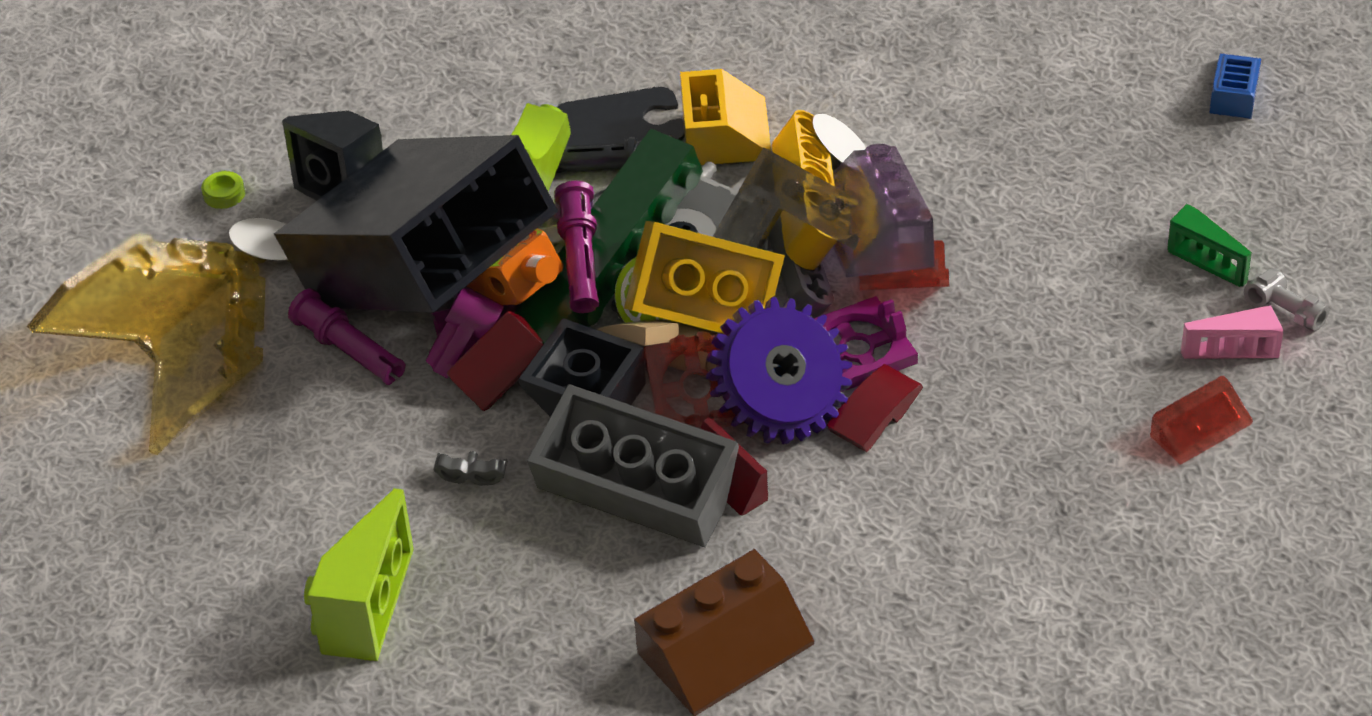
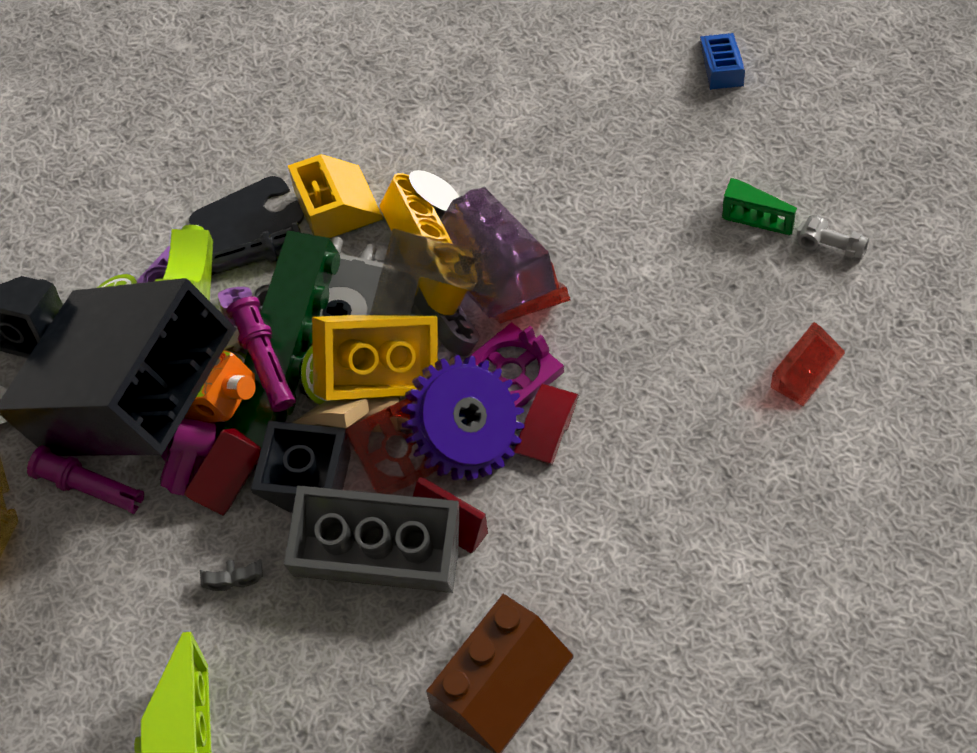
camera: 15 degrees left, 10 degrees up
bright pink slope [1181,305,1283,359] -> none

